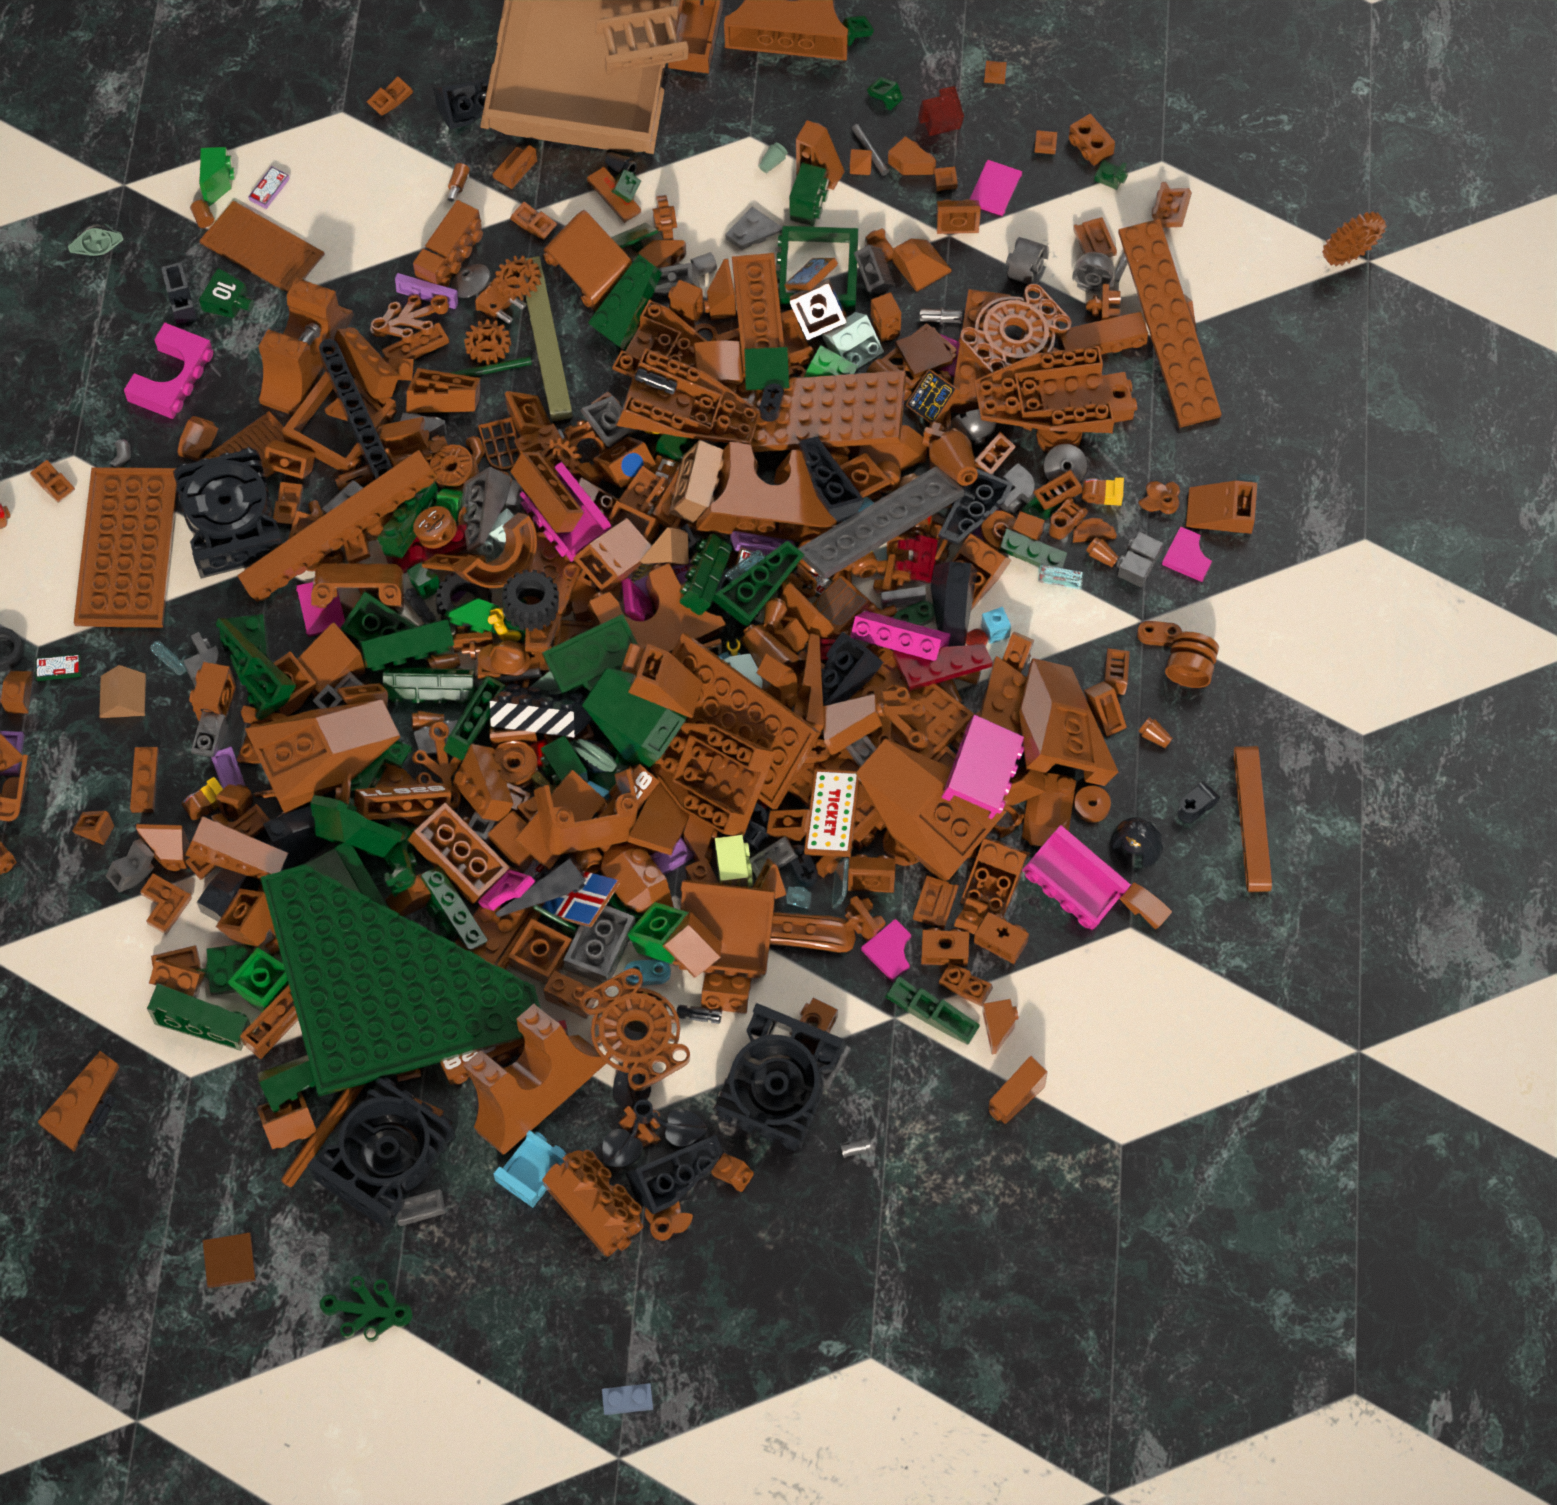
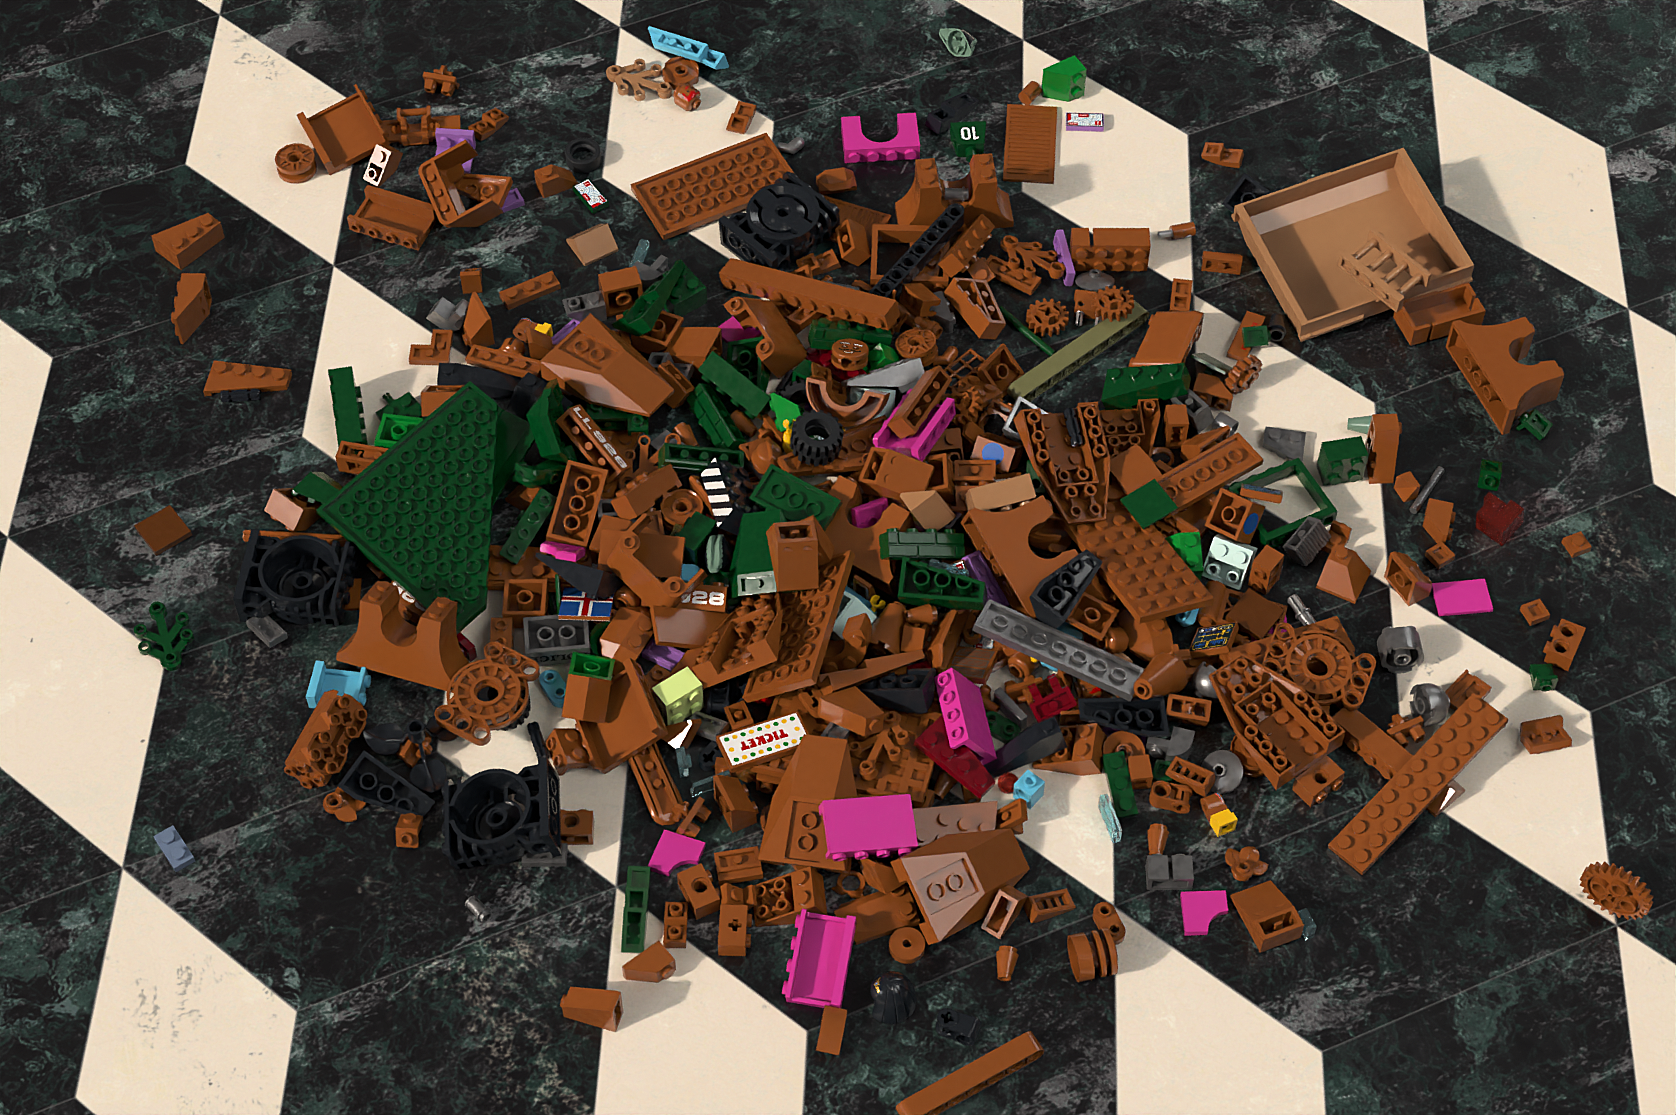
camera: 60 degrees right, 10 degrees down
dark orange brick [149,959,205,997] -> none
dark orange tile [151,945,201,969] -> none
wedge [185,817,288,881] -> none
dark orange dish [335,772,351,804] -> none
black beam [760,384,784,422] -> none
dark orange tile [1073,518,1117,543] -> none

